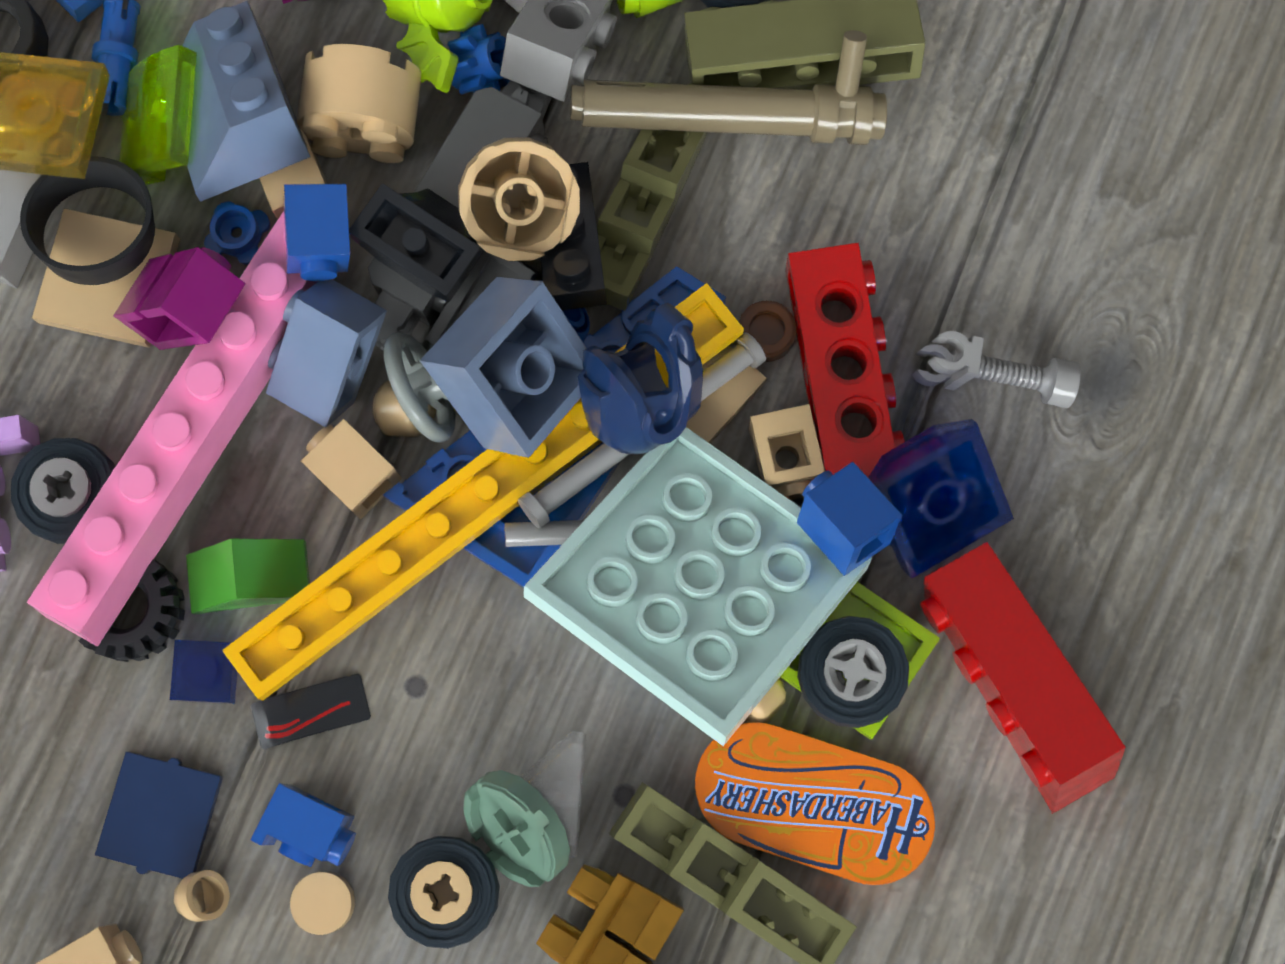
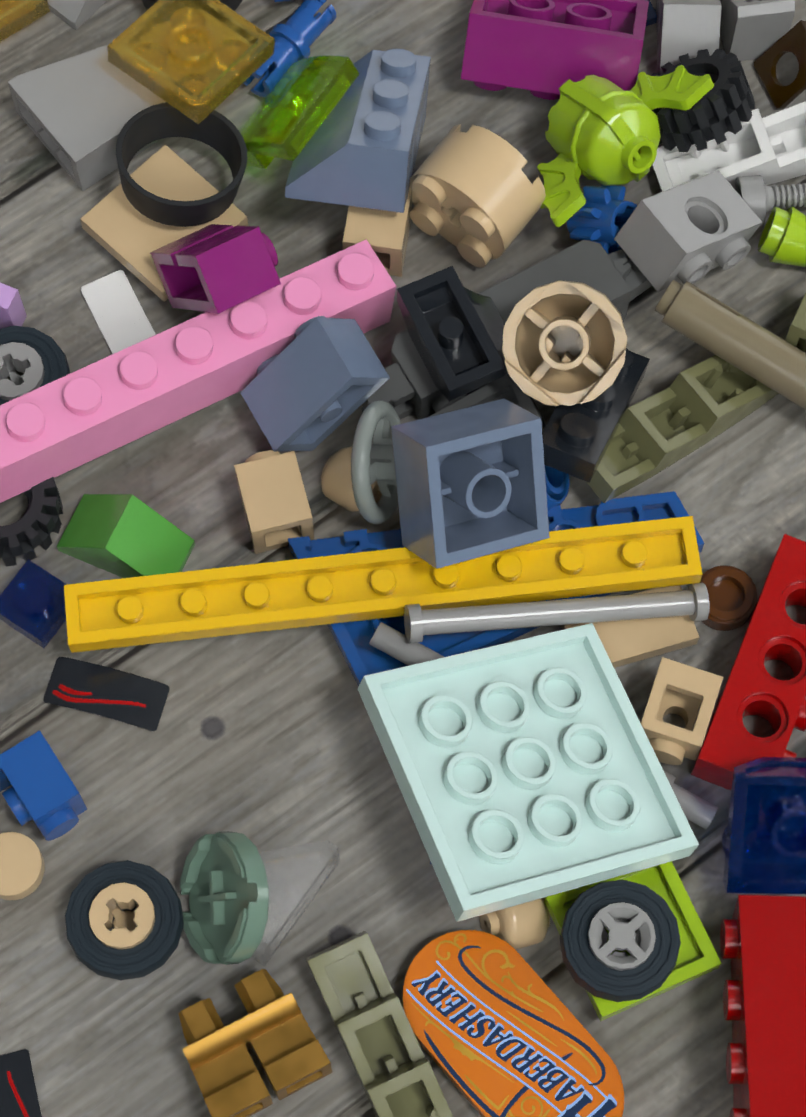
camera: 25 degrees right, 10 degrees down
blue plate [204,201,270,265] -> none
blue brick [284,184,350,281] -> none
dark blue helmet [577,303,703,454] -> none
blue brick [796,462,902,576] -> none
none -> white sticker [81,270,156,354]

